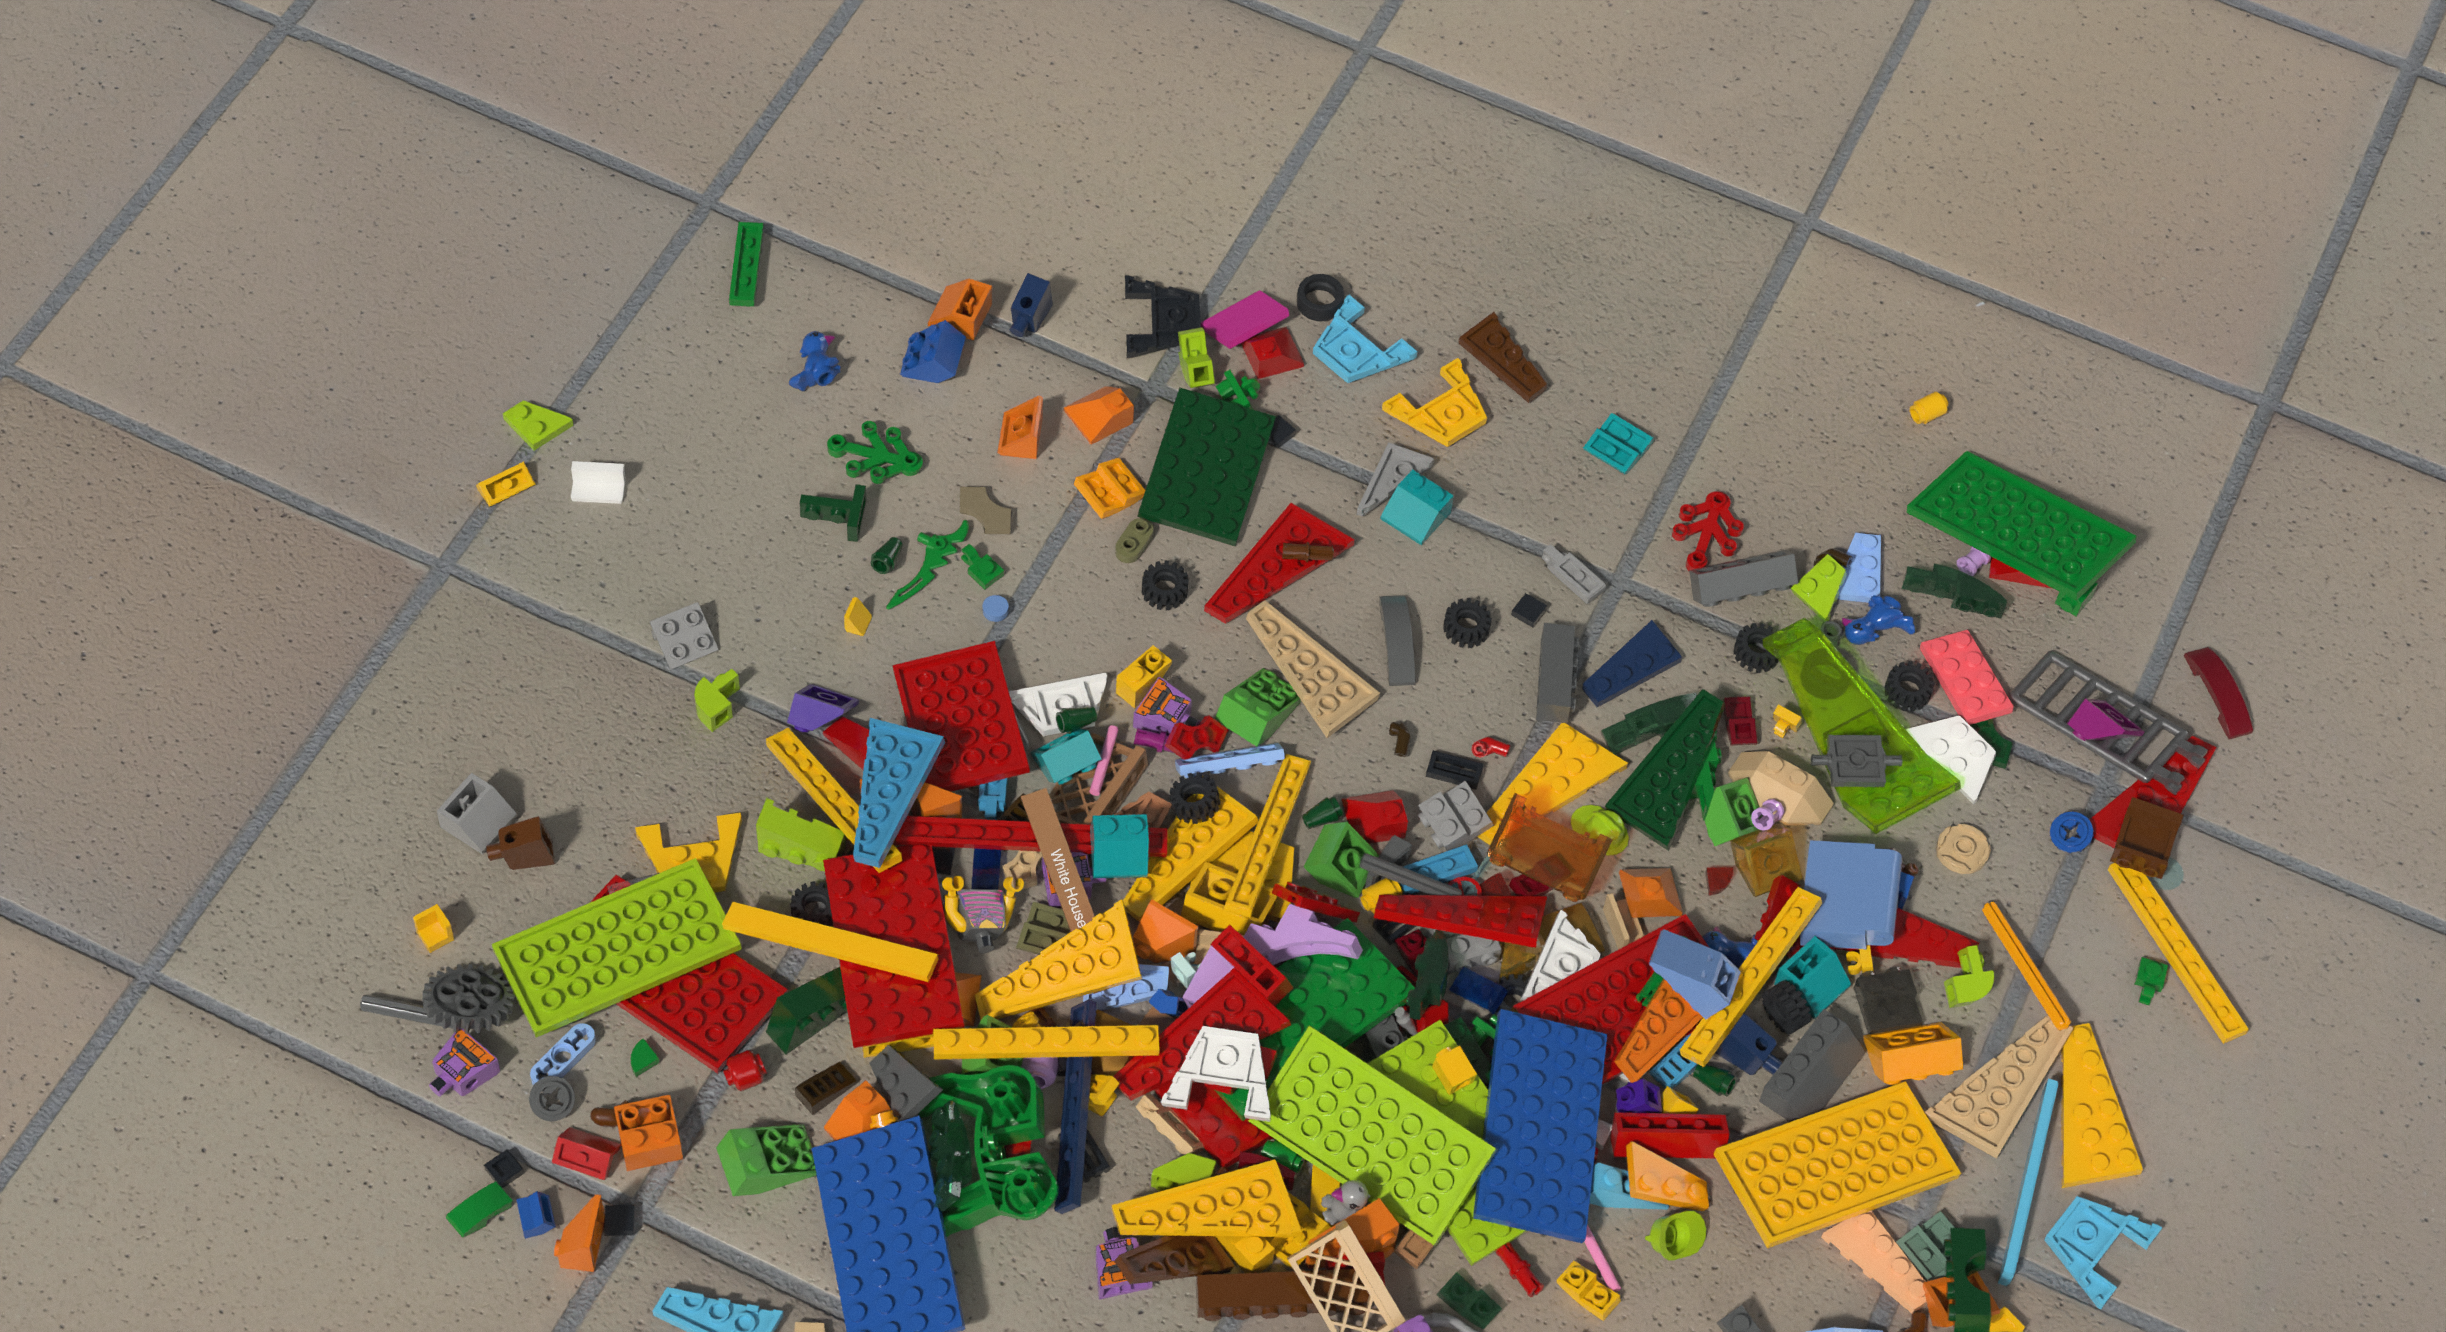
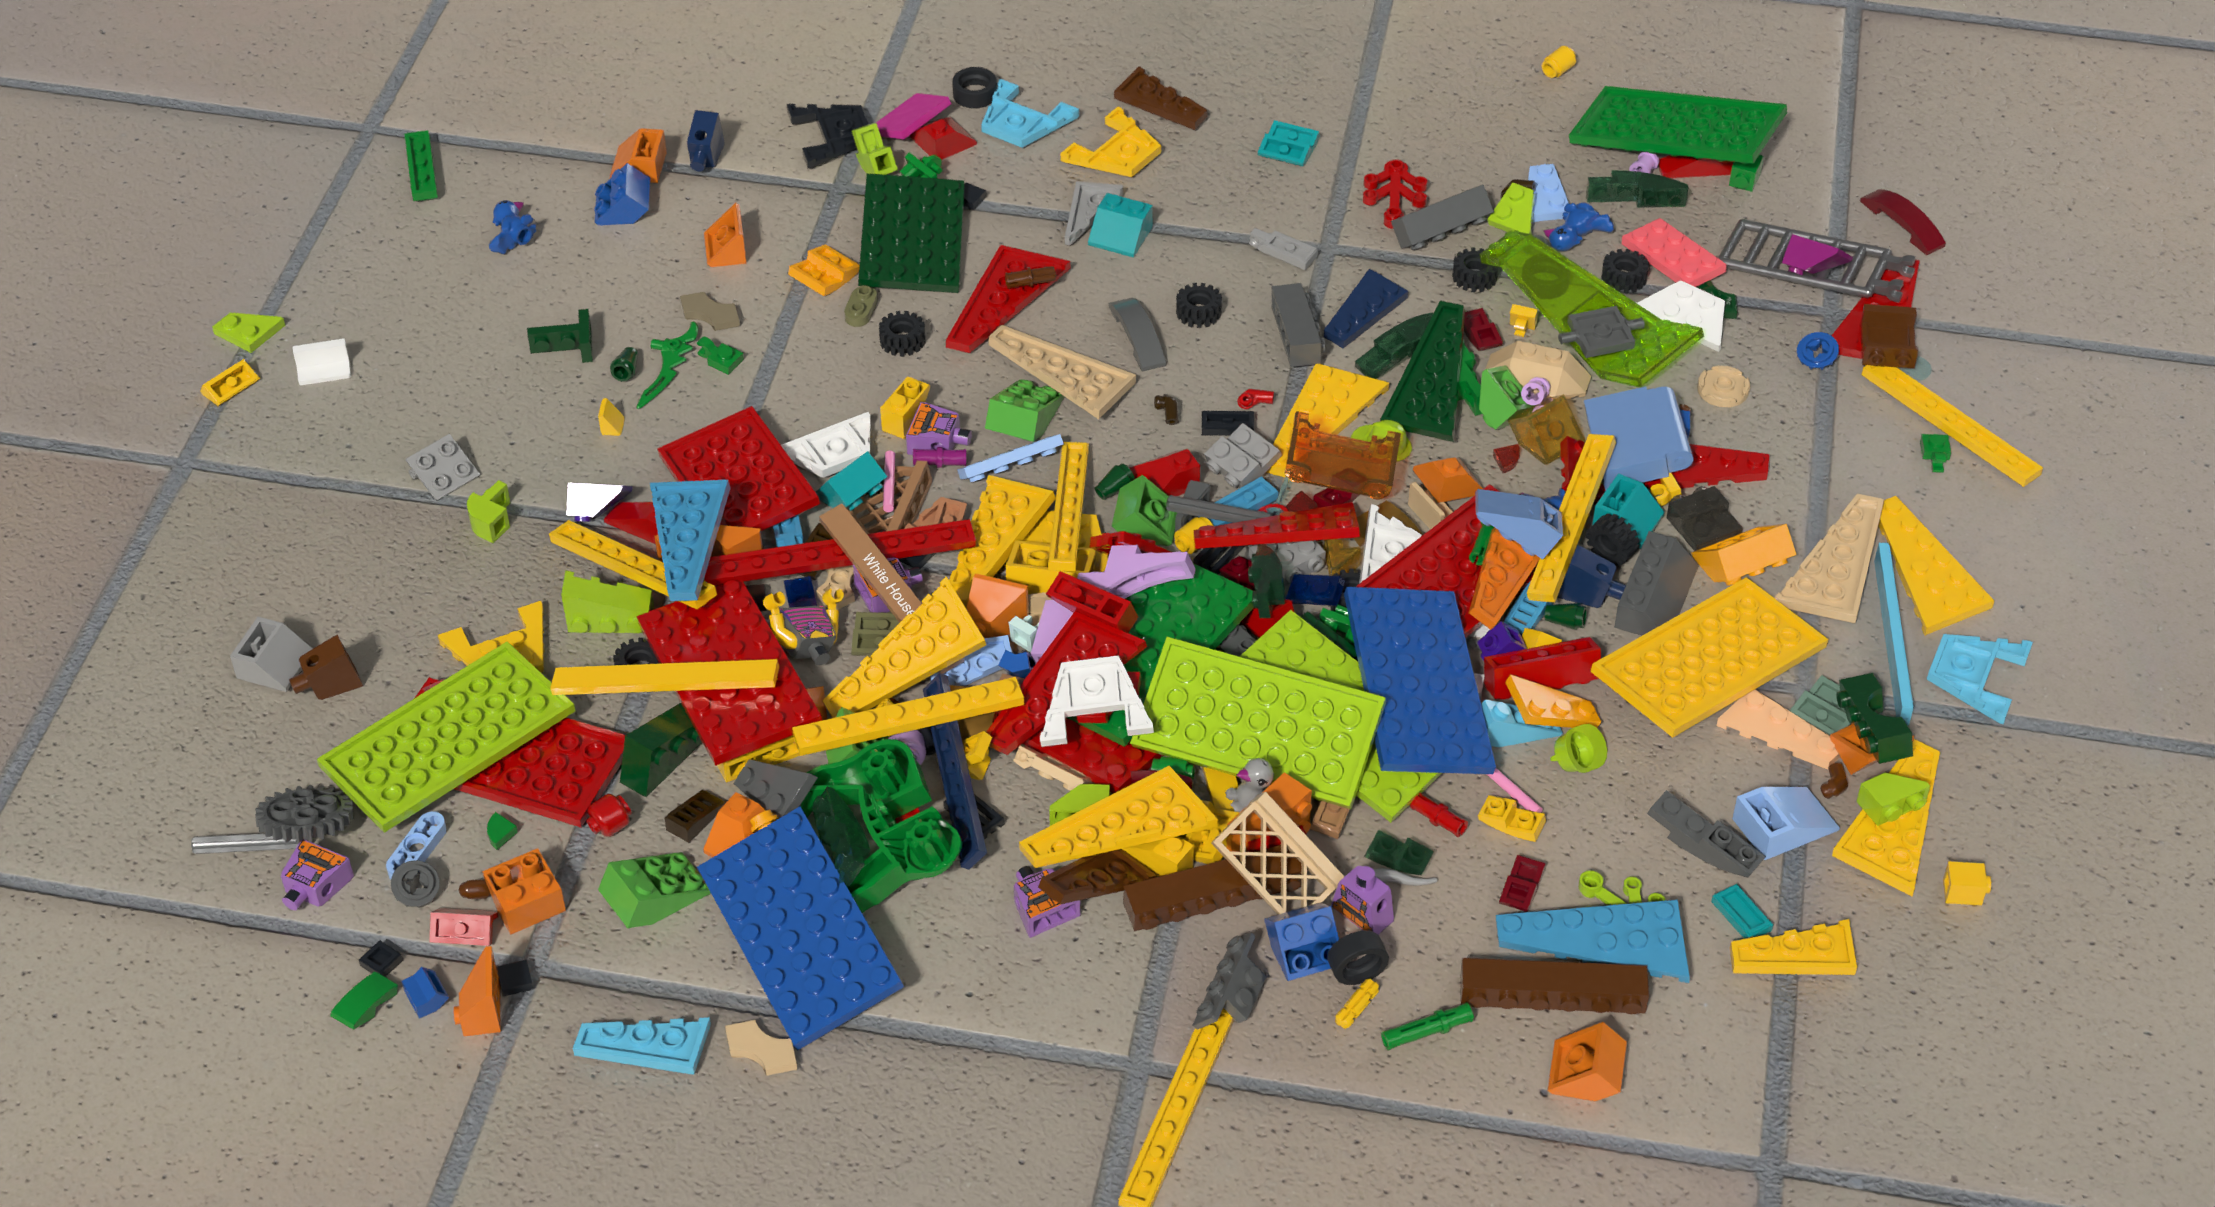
camera: 10 degrees left, 10 degrees down
yellow panel [413,904,454,953] -> none
green plant [827,421,923,484] -> none
medium blue tile [982,595,1009,622] -> none
dark green cone [1056,706,1097,734] -> none
orange slope [1064,386,1134,445] -> none
teal slope [1090,814,1149,878] -> none
red tile [1165,715,1229,760] -> none
black tyre [1169,772,1221,824] -> none
light grey piece [1394,1007,1418,1036] -> none
yellow brick [1432,1046,1477,1095] -> none
black tile [1511,593,1547,628] -> none
lime brick [1944,945,1994,1008] -> none
light orange axle [1982,902,2071,1031] -> none

